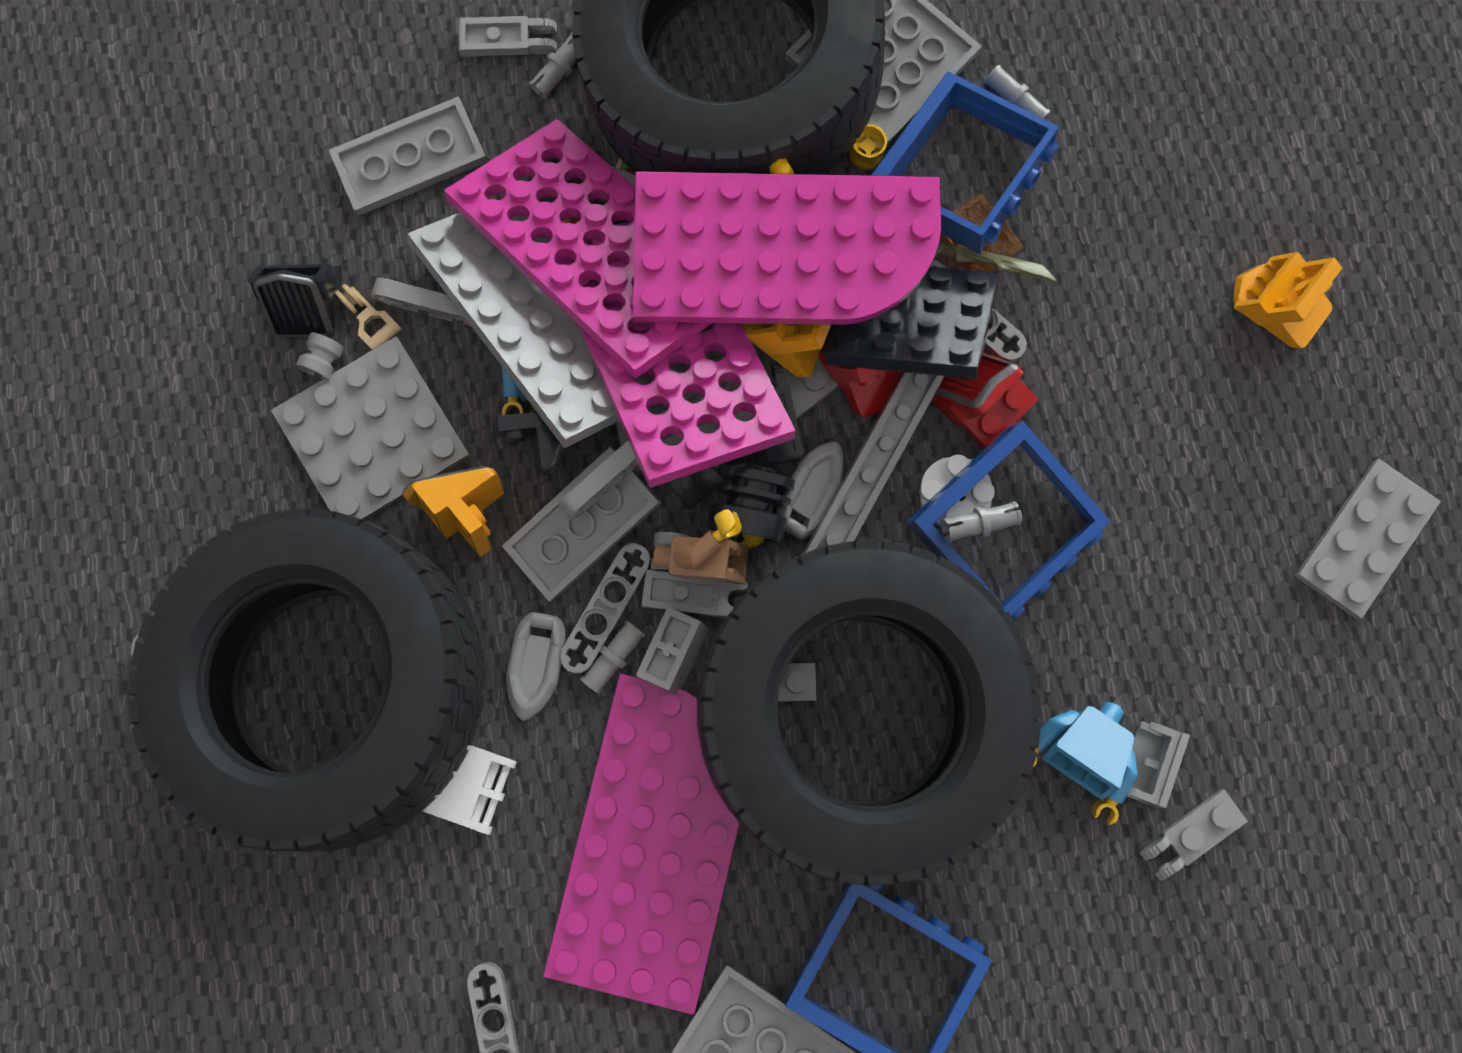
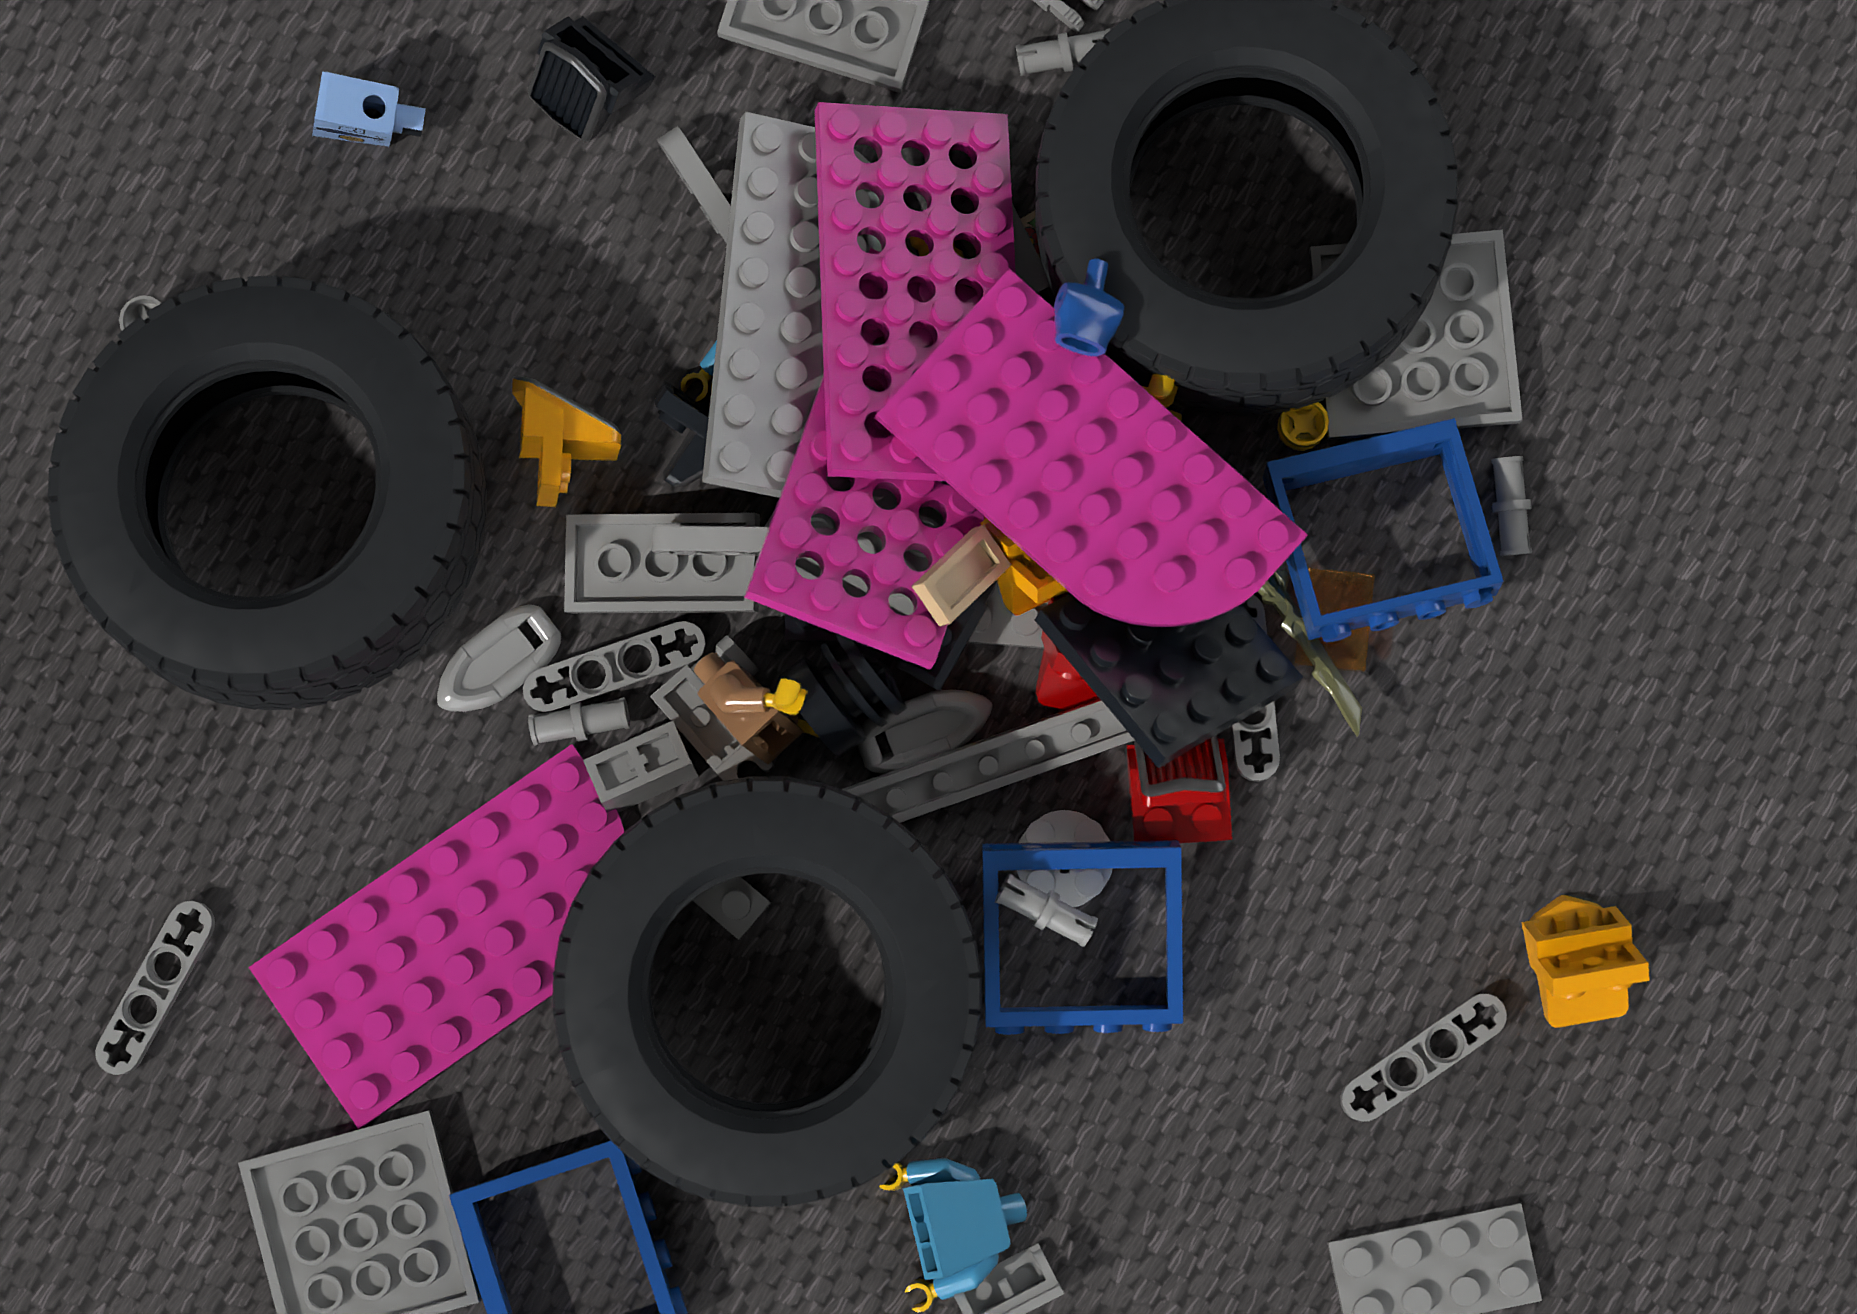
camera: 40 degrees right, 5 degrees up
light grey plate [271,336,471,520] -> none
light grey wheel [295,332,344,380] -> none
tan piece [335,284,402,350] -> none
white plate [423,745,517,835] -> none
none -> light blue torso [312,71,425,147]
none -> tan tile [912,525,1011,626]
none -> blue piece [1054,259,1124,357]
none -> light grey beam [1340,994,1507,1121]

